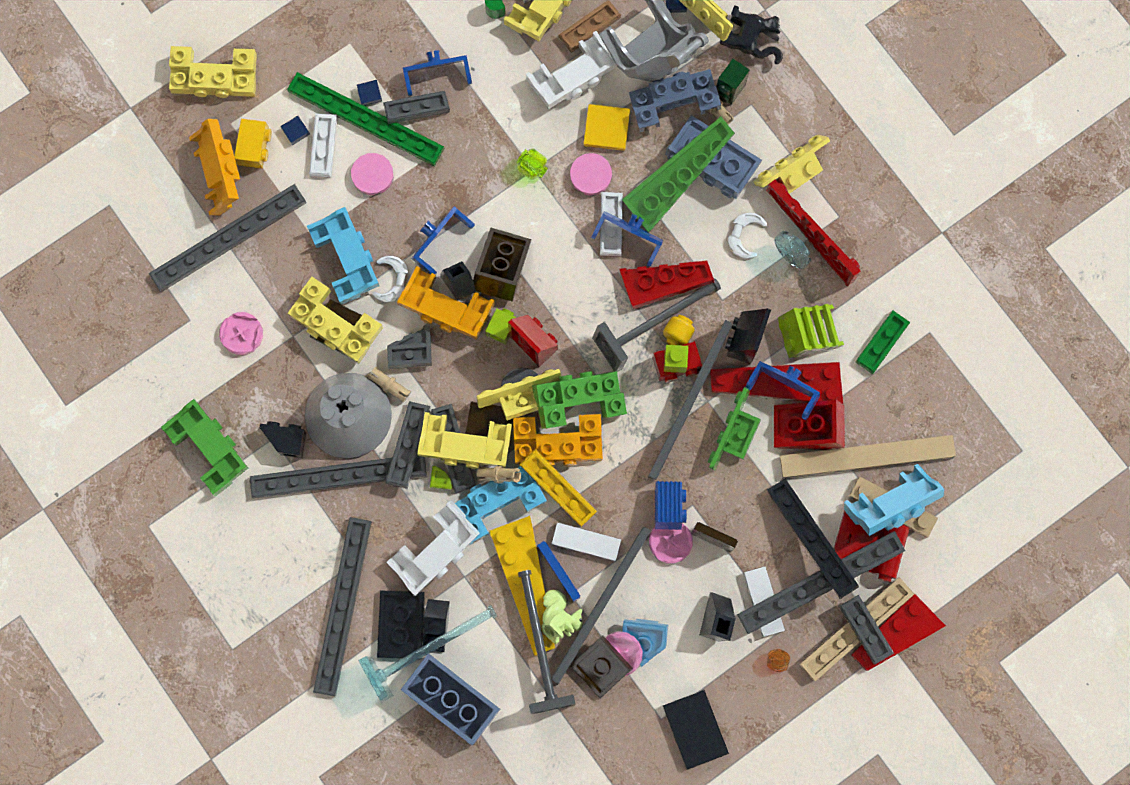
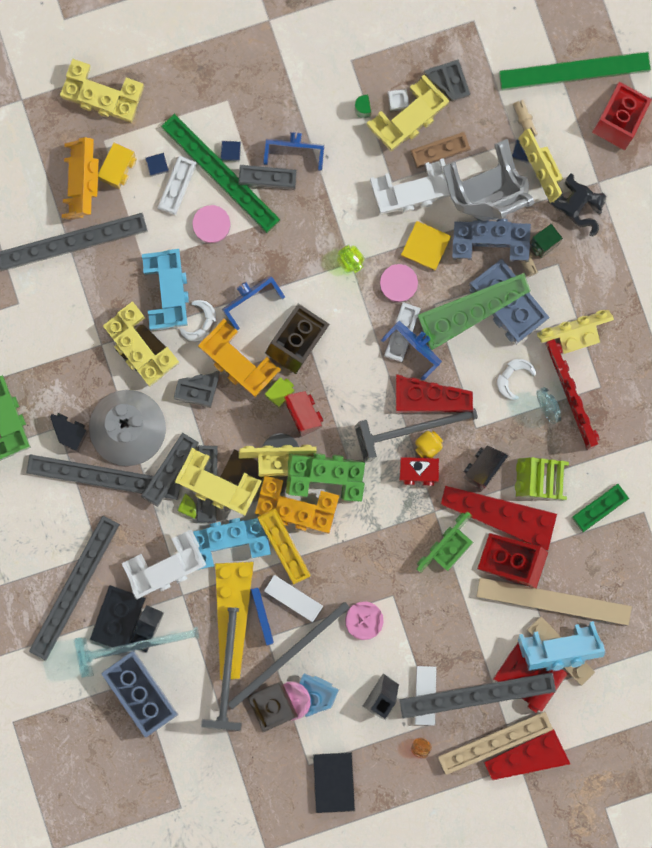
camera: 15 degrees right, 5 degrees up
bright pink tile [219,312,263,355] -> none
tan pin [368,367,411,403] -> none
black slope [440,261,476,301] -> none
tan pin [477,466,521,483] -> none
yellowish green animal [542,590,582,644] -> none
dark grey tile [648,320,732,481] -> none
blue brick [655,481,687,530] -> none
lime brick [664,345,688,373] -> none
dark brown tile [691,522,738,552] -> none
blue piece [746,361,820,420] -> none
black plate [767,478,859,599] -> none
dark grey tile [839,595,894,665] -> none

